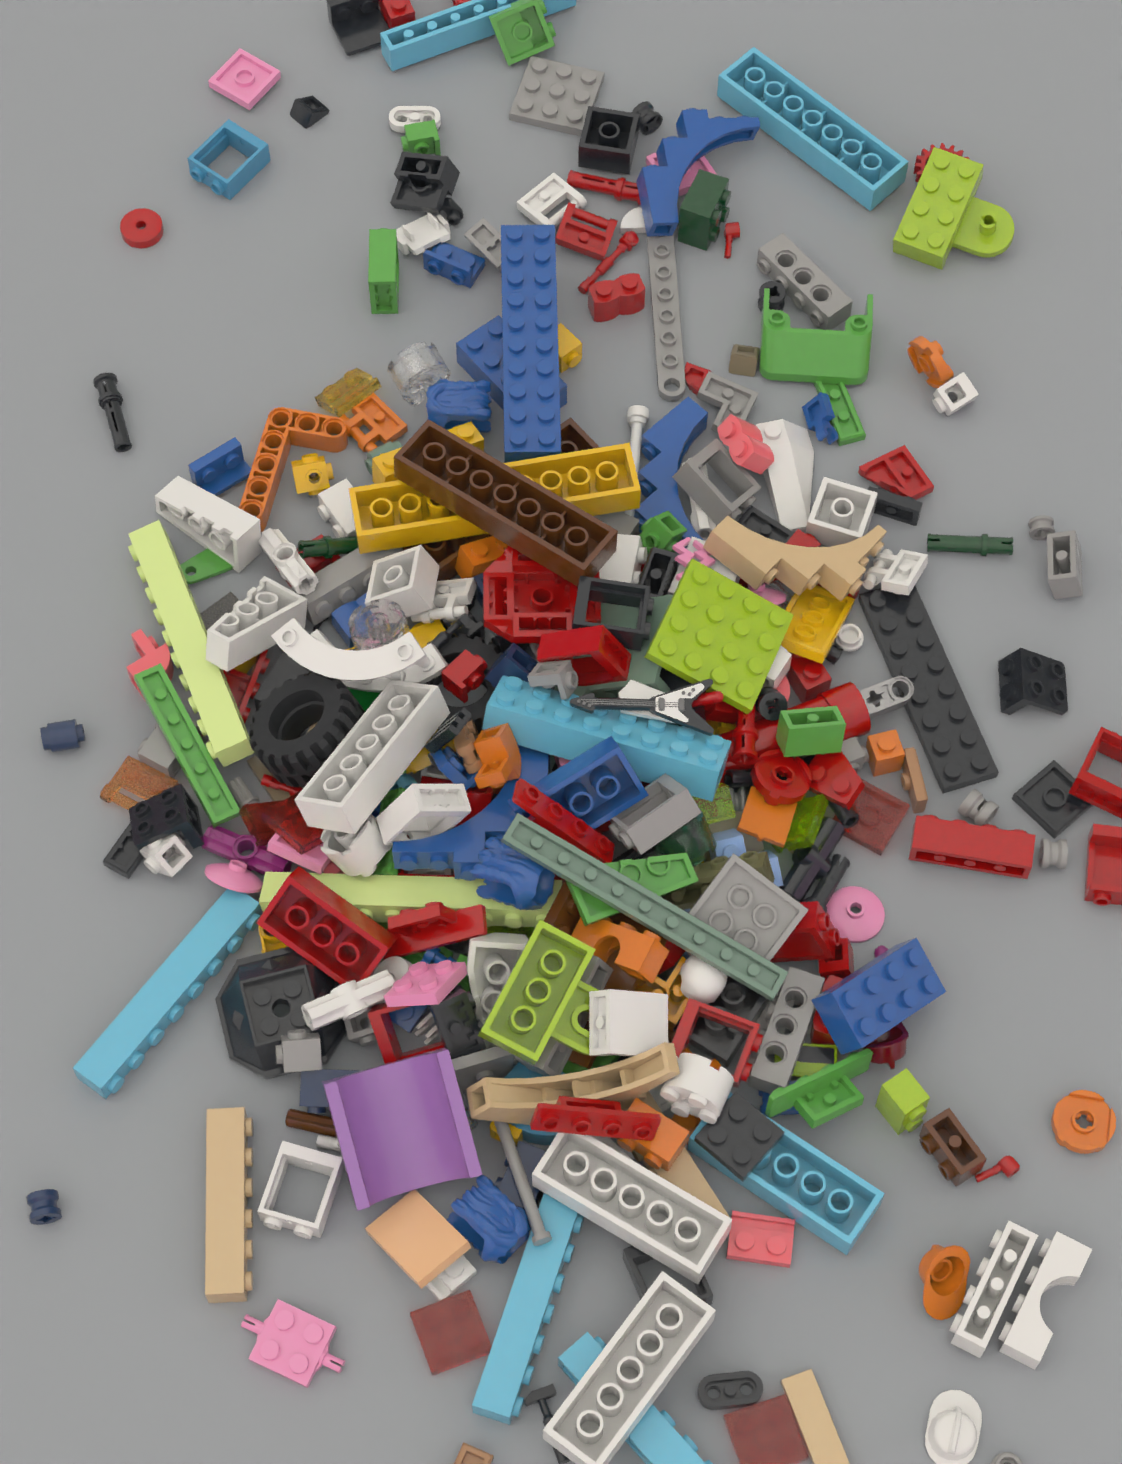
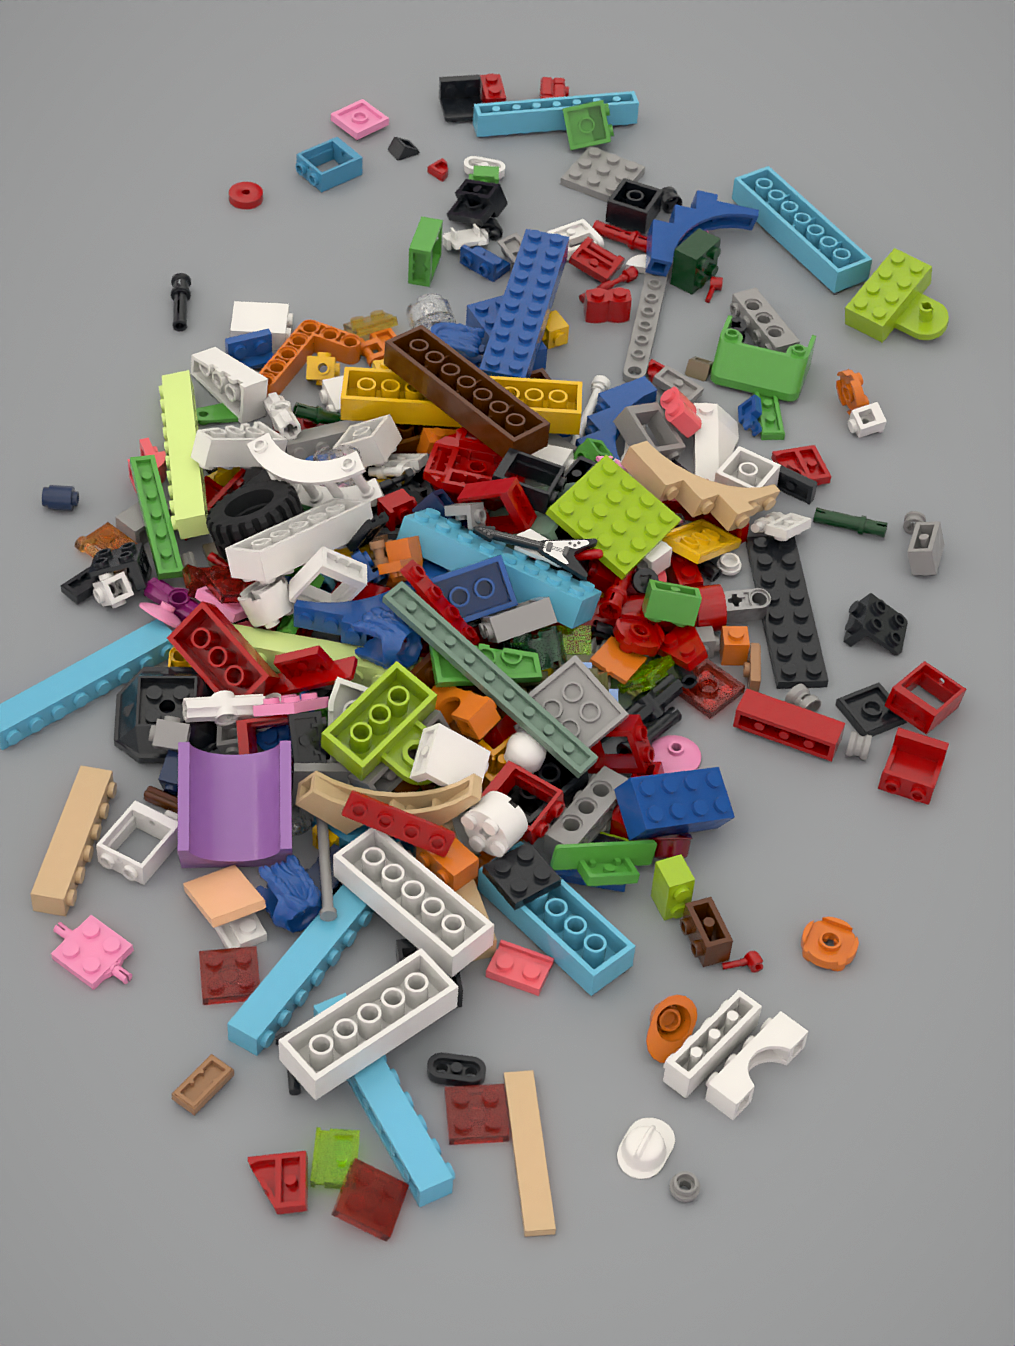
camera: 10 degrees right, 15 degrees down
none -> white brick [230,301,293,350]
none -> red tile [427,158,448,182]

